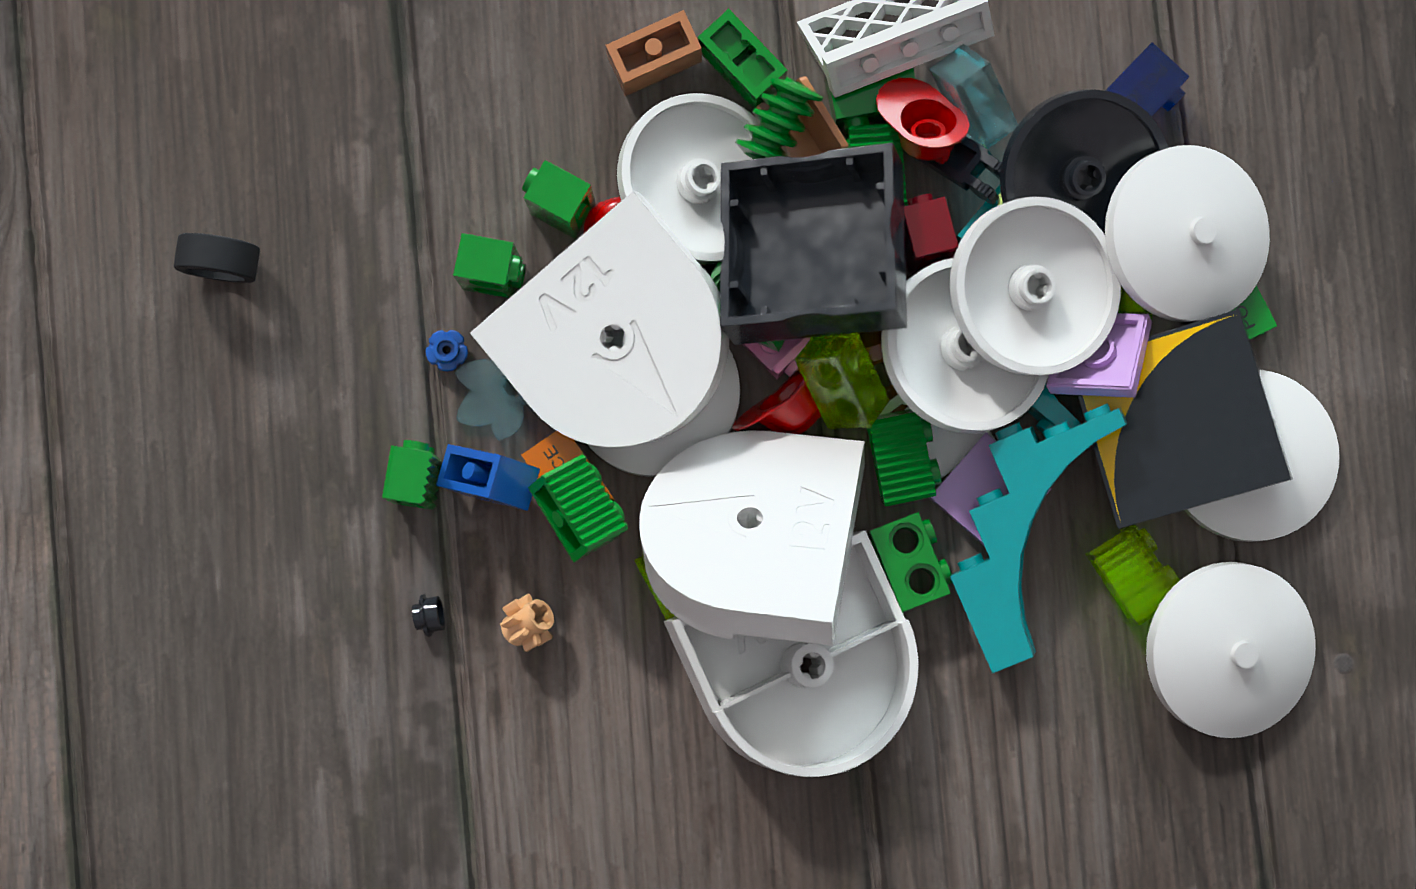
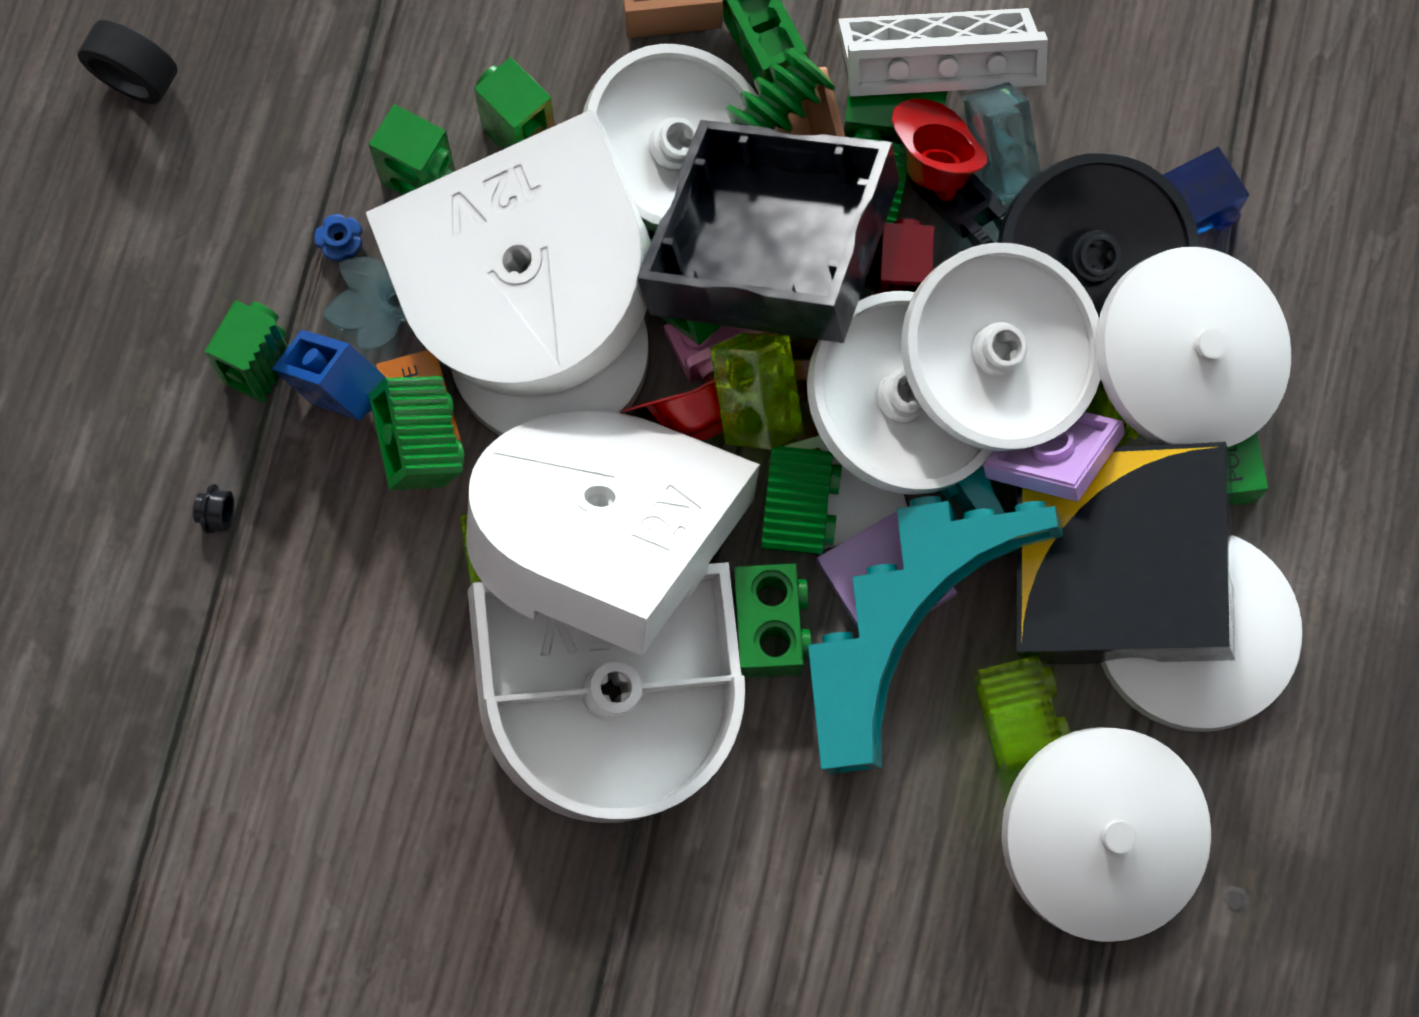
camera: 15 degrees right, 10 degrees down
light nougat gear [500,594,555,652] -> none

